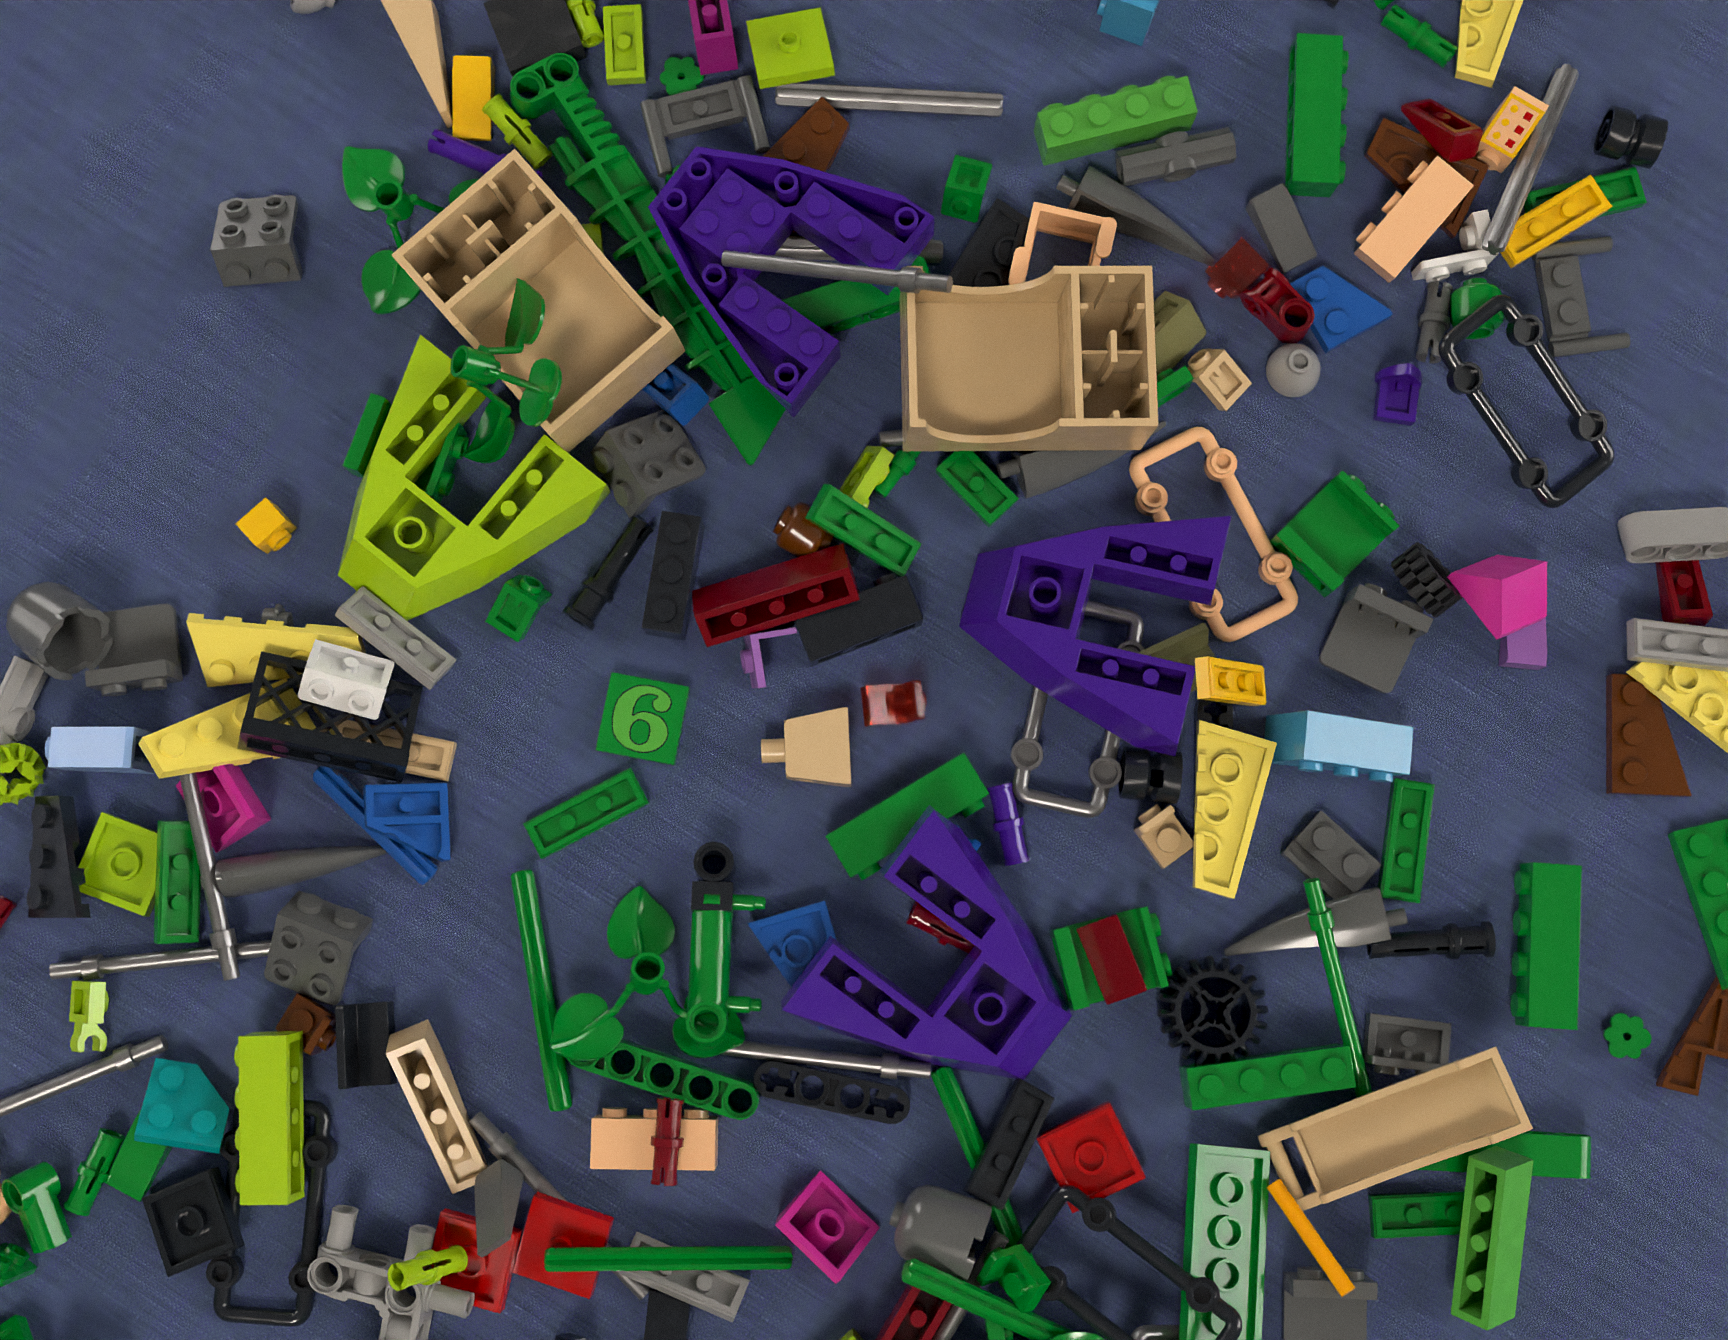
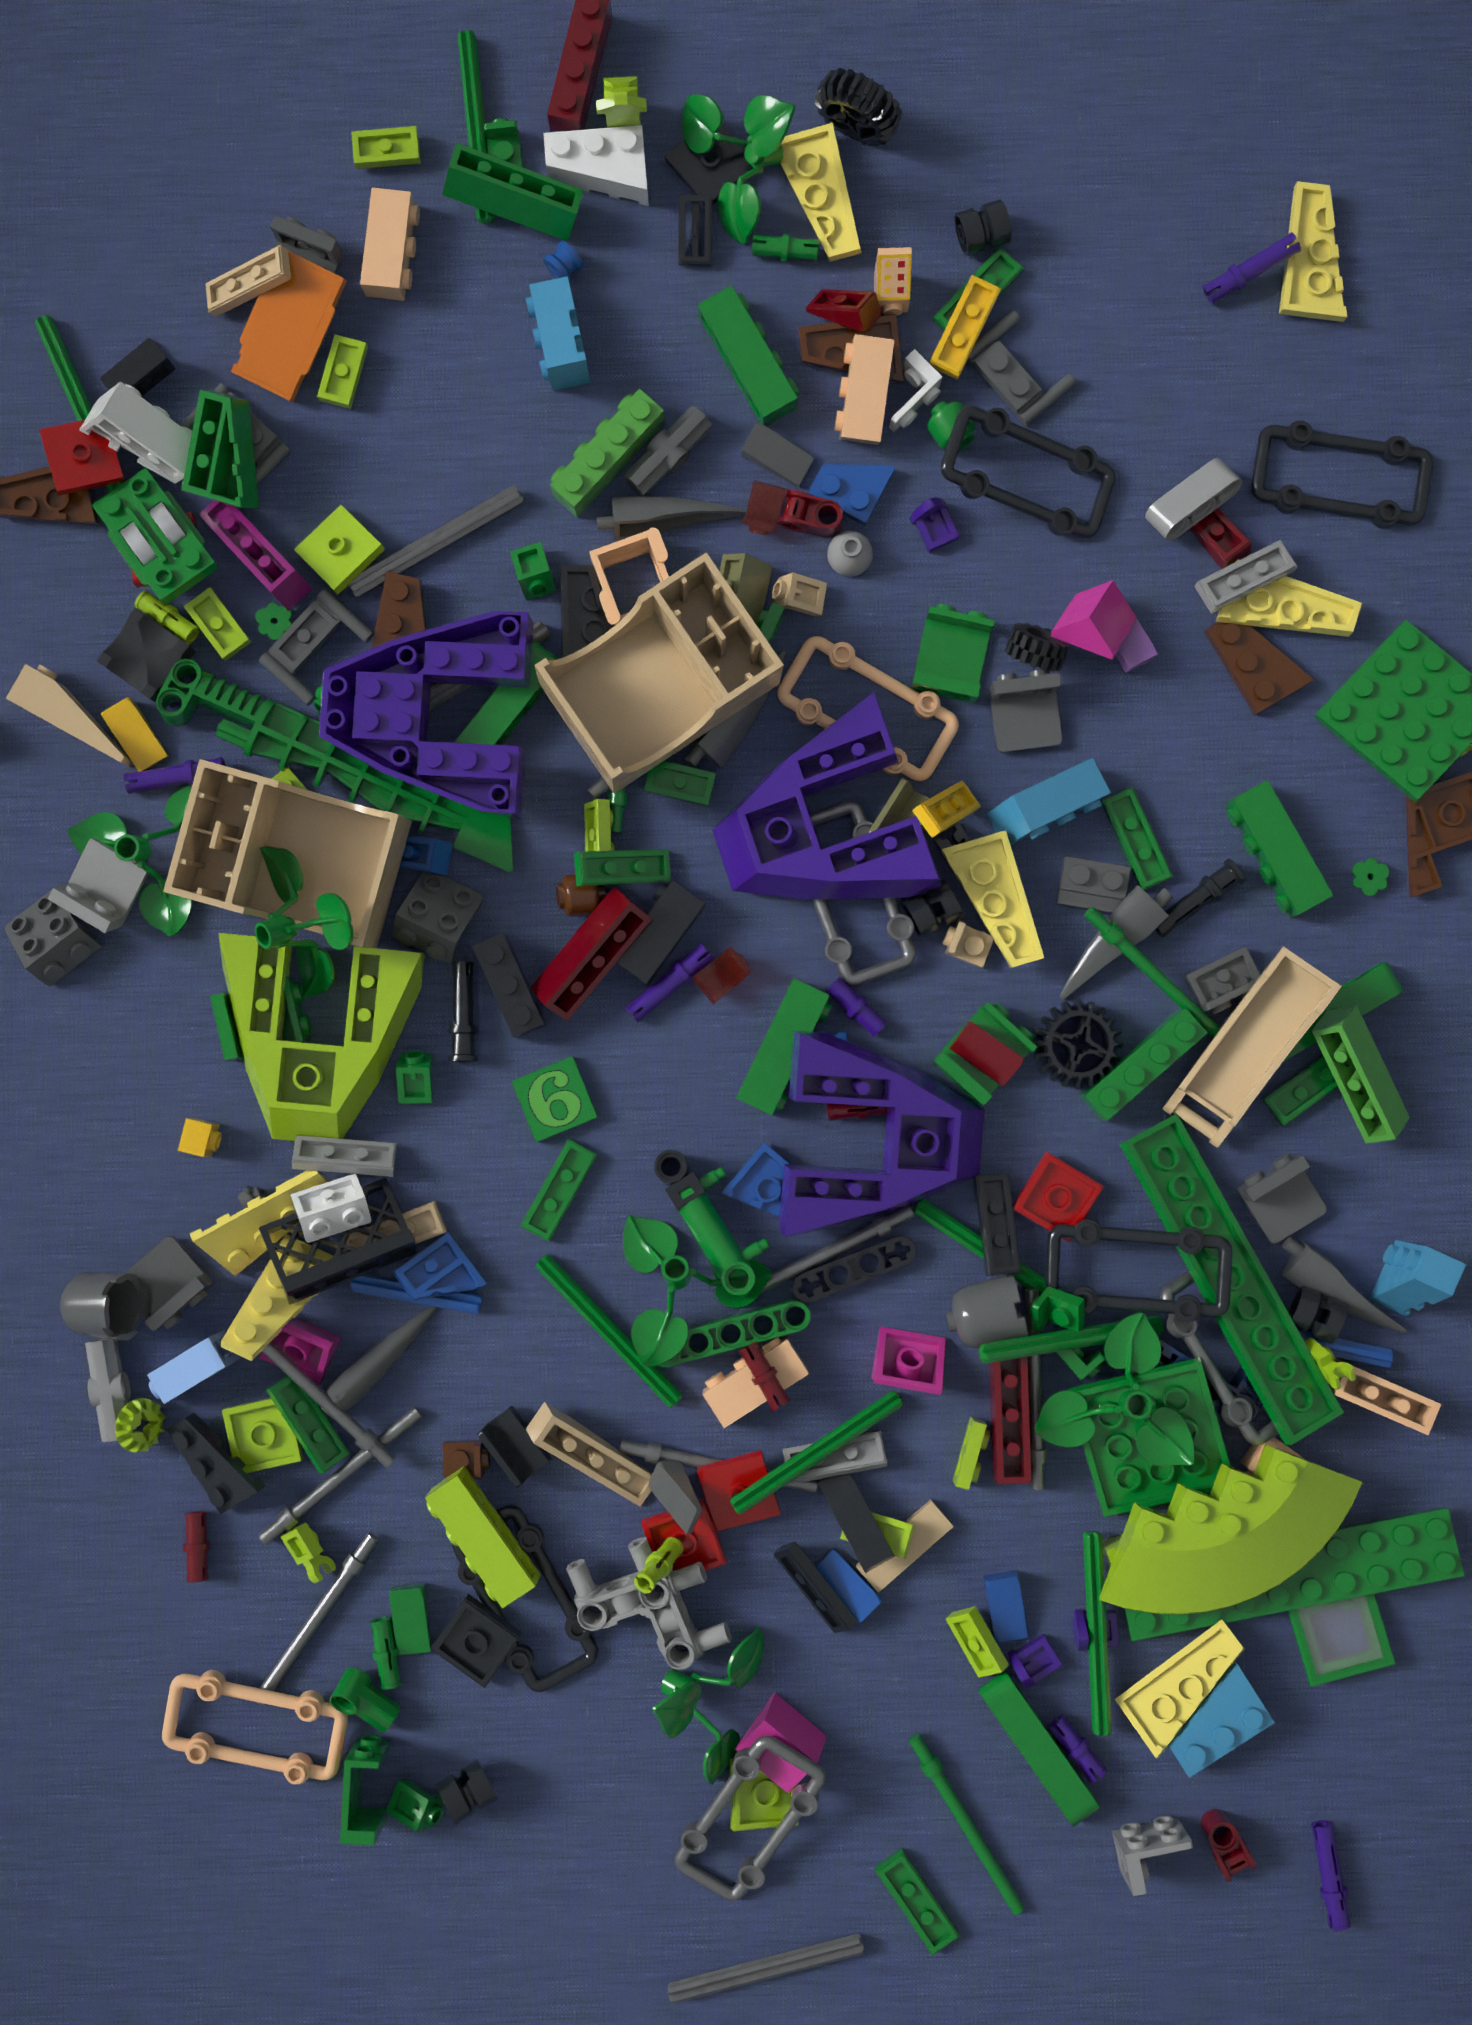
camera: 30 degrees left, 5 degrees up
teal plate [134,1058,230,1154] -> none
dark grey bracket [264,890,373,1005] -> none
lime pin [482,94,553,170] -> none
flat silver bar [721,250,953,294] -> none
medium lavender bracket [740,627,797,688] -> none
tan torso [761,707,852,787] -> none
light orange bar [1267,1179,1355,1297] -> none
dark grey pin [1415,281,1453,363] -> none
flat silver axle [1482,64,1579,255] -> none
none -> light grey bracket [48,838,148,933]
none -> dark purple pin [625,943,714,1023]

